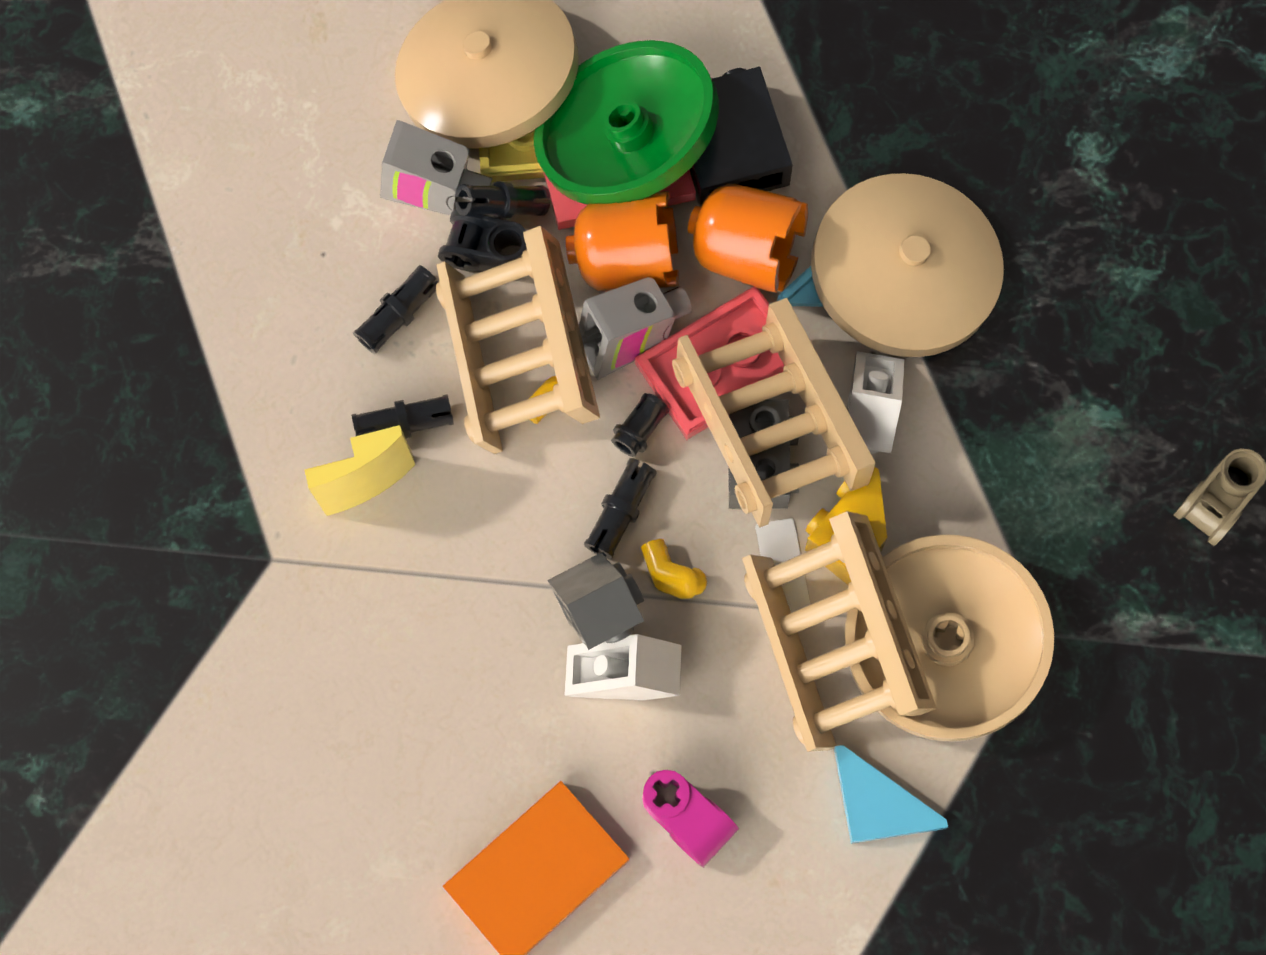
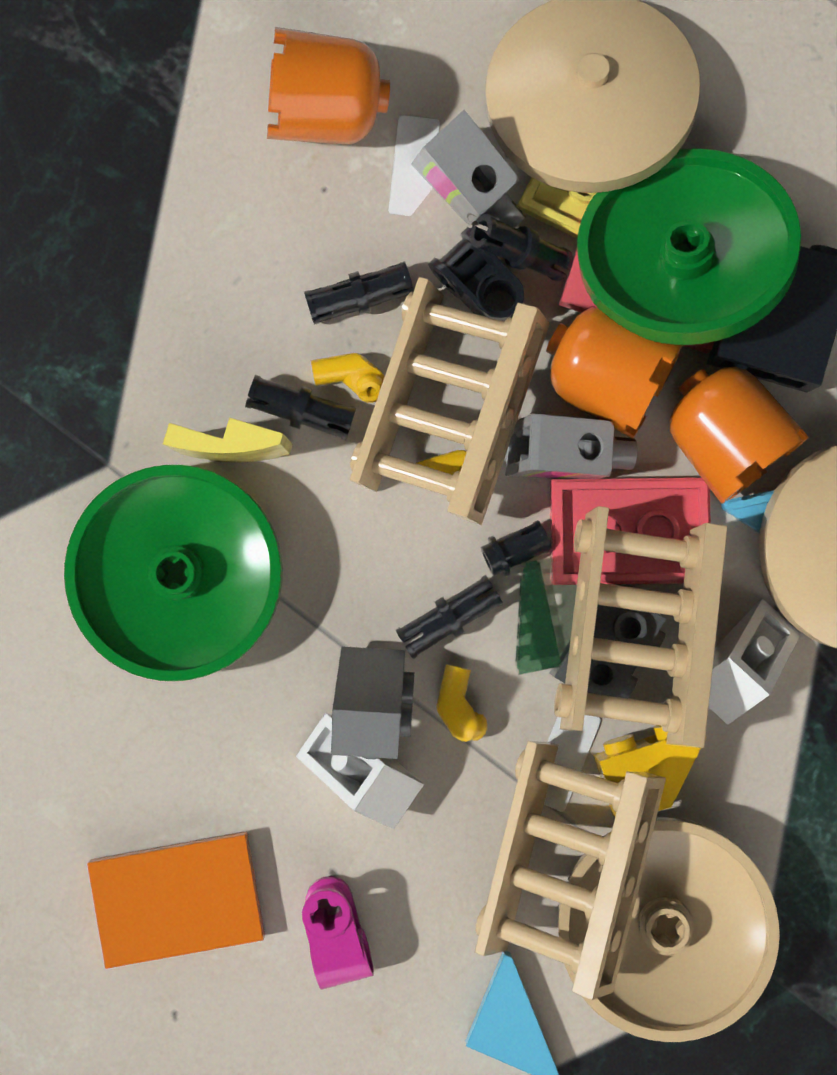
camera: 25 degrees right, 15 degrees up
none -> green dish [64,465,283,681]
none -> orange cylinder [267,27,390,144]
none -> yellow arm [311,353,385,403]
none -> white sticker [388,115,440,216]
none -> clear green slope [515,560,561,675]

